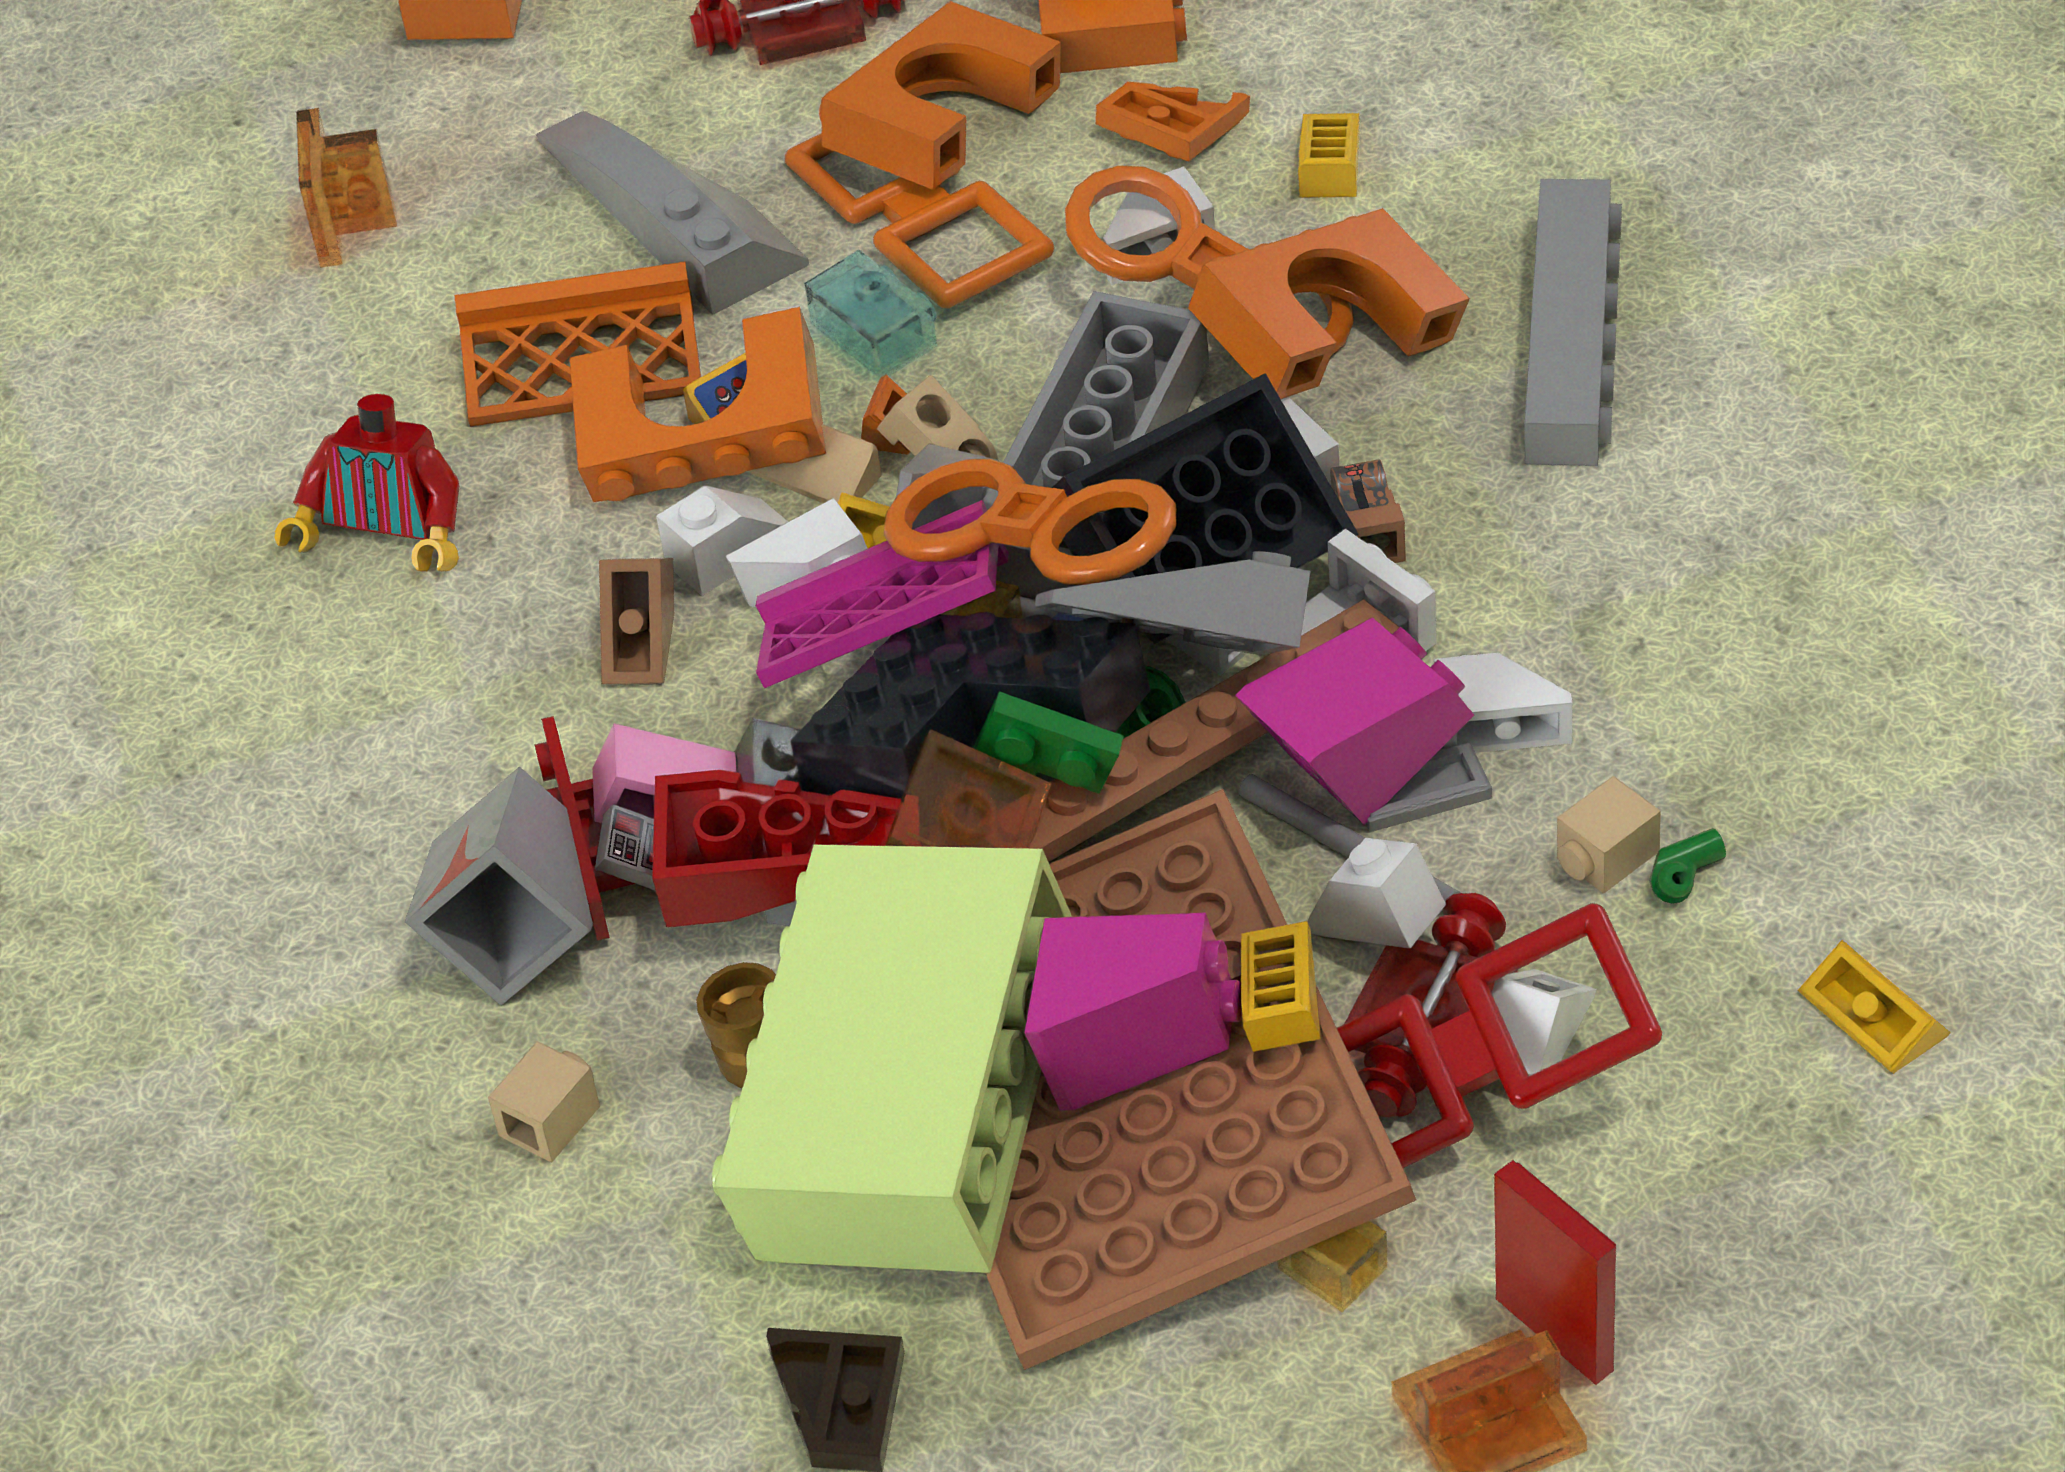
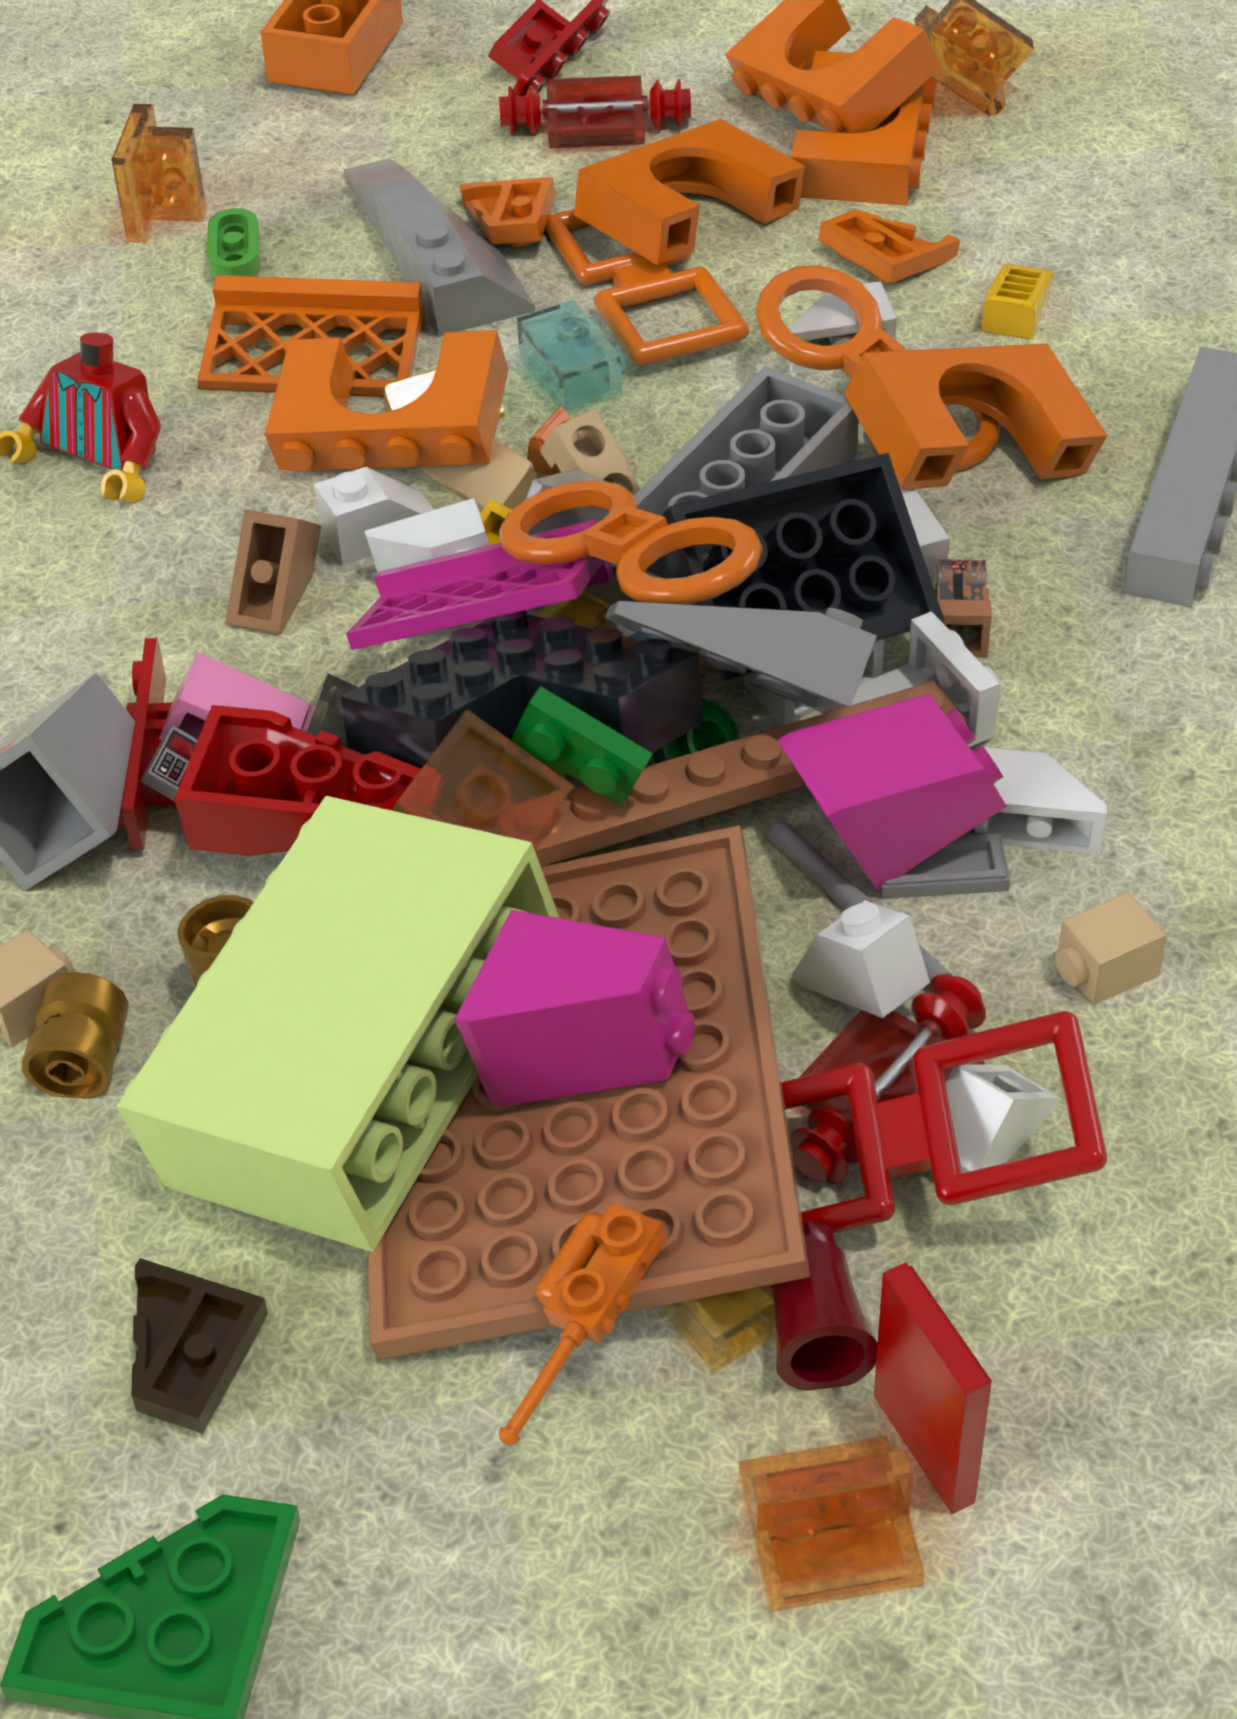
camera: 10 degrees right, 0 degrees up
yellow slope [1241,921,1321,1052] -> none
green arm [1650,828,1726,904] -> none
none -> pearl gold wheel [22,972,129,1099]
none -> bright green plate [207,208,260,279]
none -> orange wing [459,177,556,247]
none -> orange piece [499,1203,667,1446]
none -> dark red plant [770,1221,877,1391]

